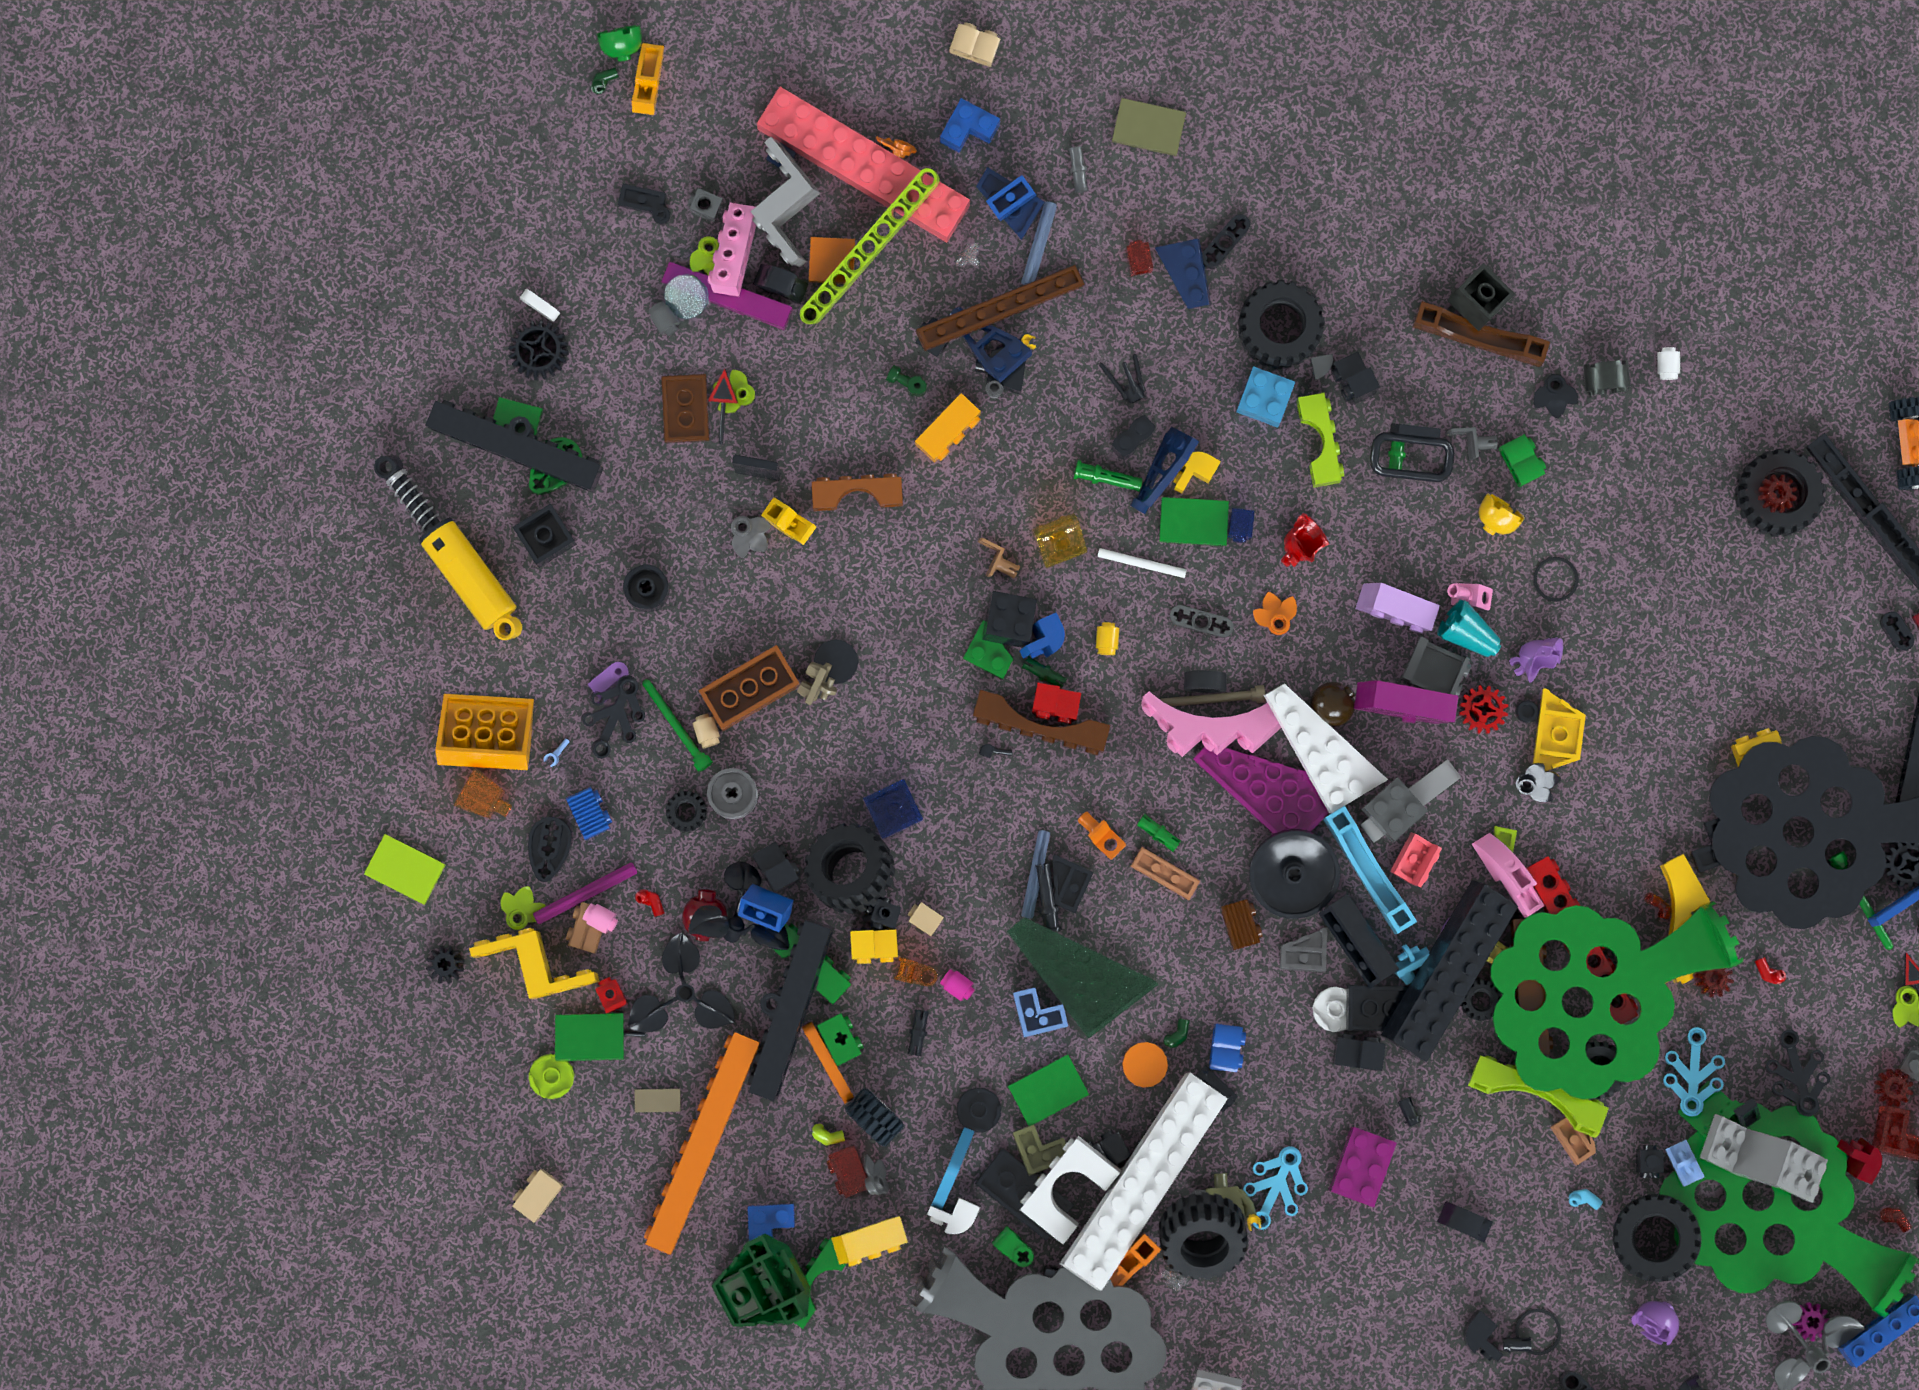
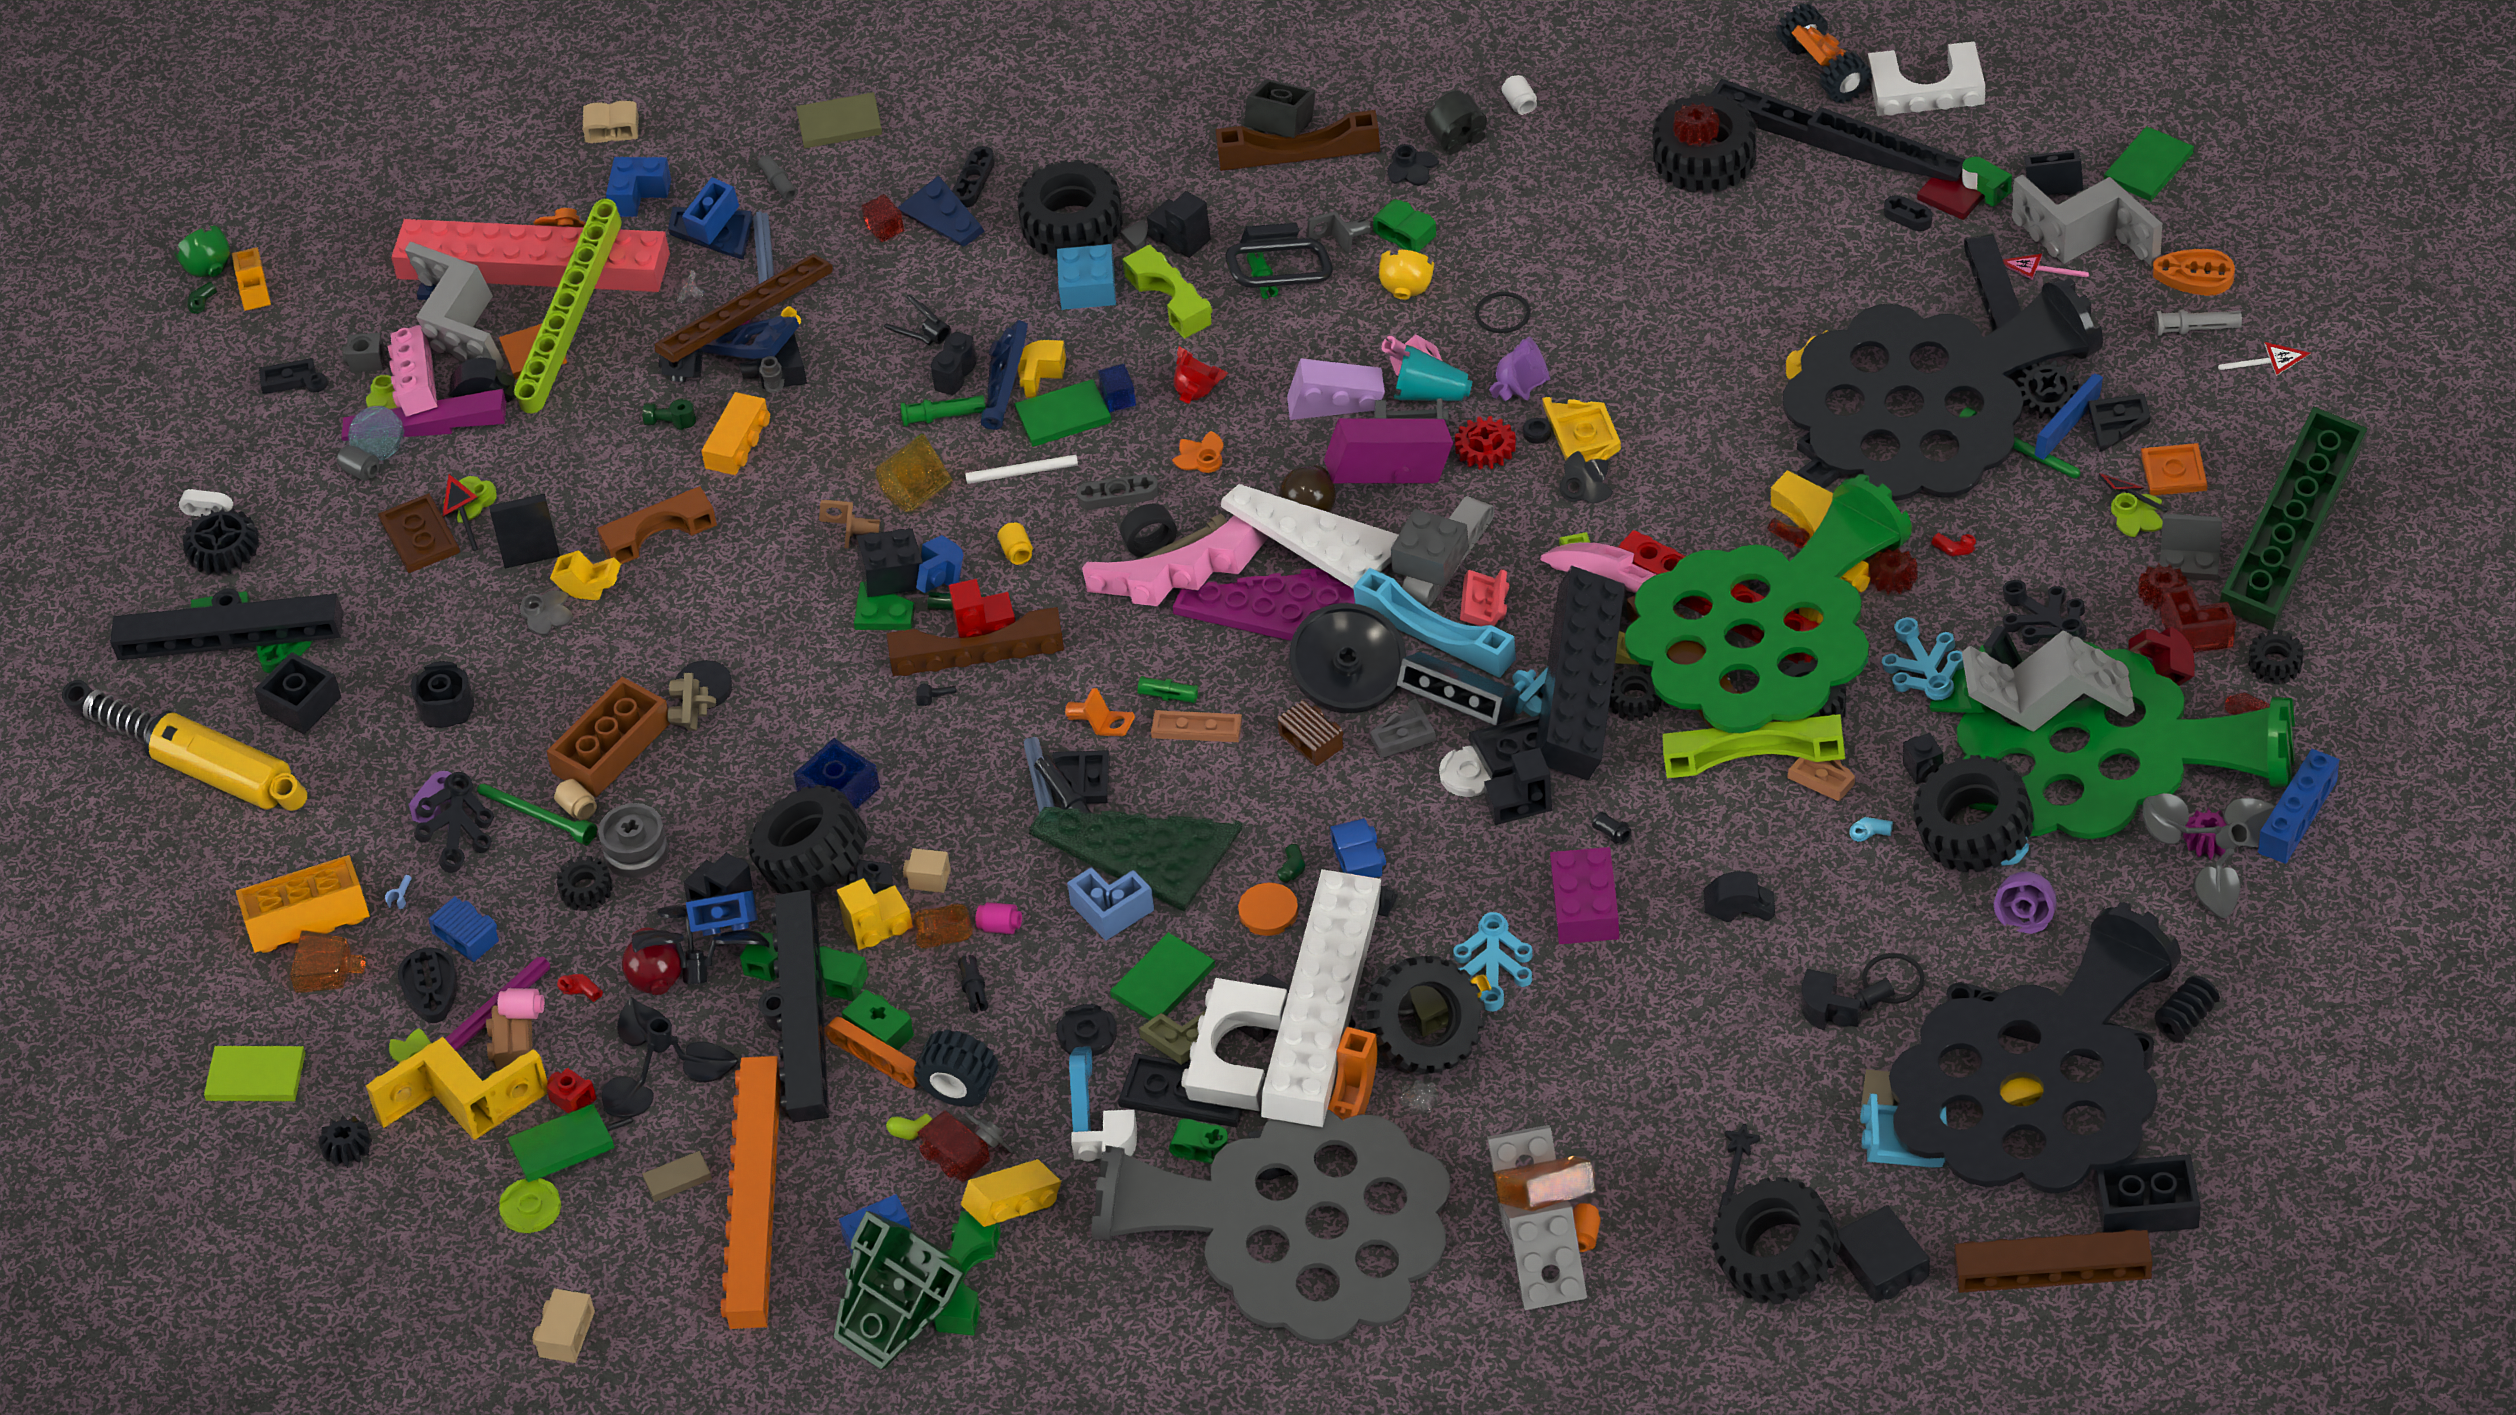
camera: 15 degrees left, 35 degrees down
light blue hips [1665,1140,1704,1187] -> none

